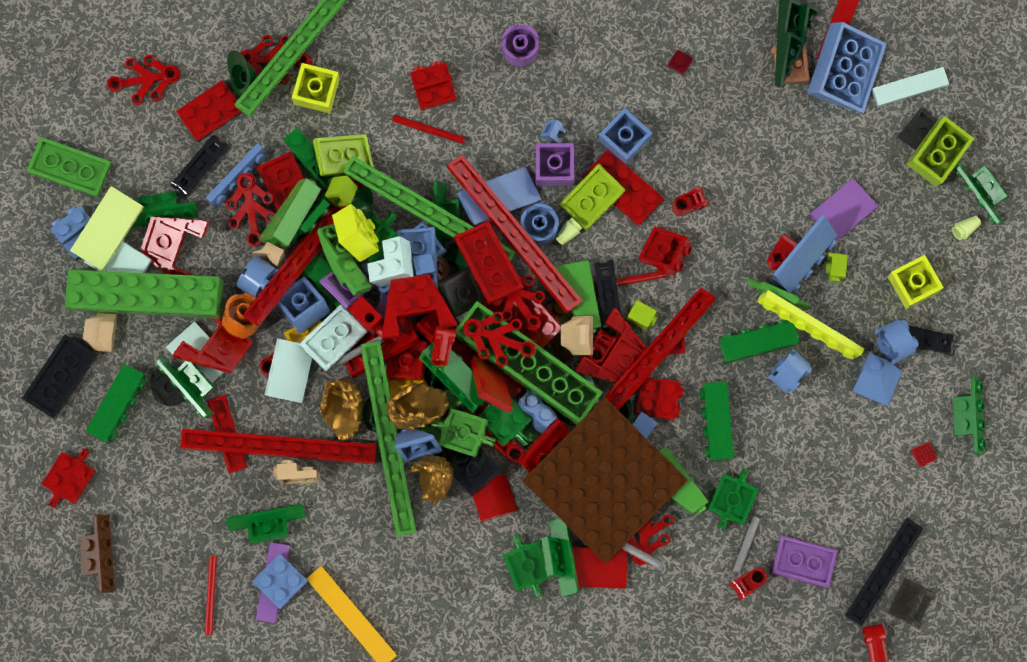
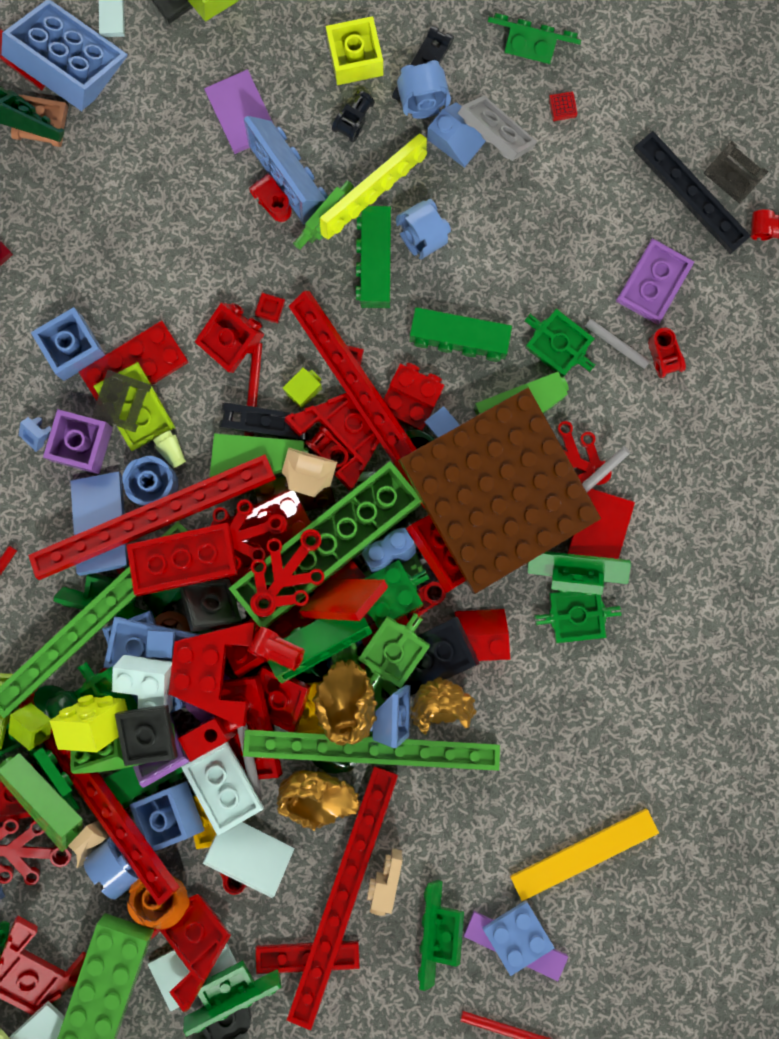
camera: 75 degrees left, 5 degrees up
red piece [672,187,710,216] -> none
lime brick [825,253,848,283] -> none
none -> clear smoke plate [92,370,152,432]
none -> pearl dark grey tile [115,705,178,766]
none -> red tile [255,293,286,324]
none -> black connector [332,90,375,143]
none -> light grey plate [458,95,537,161]

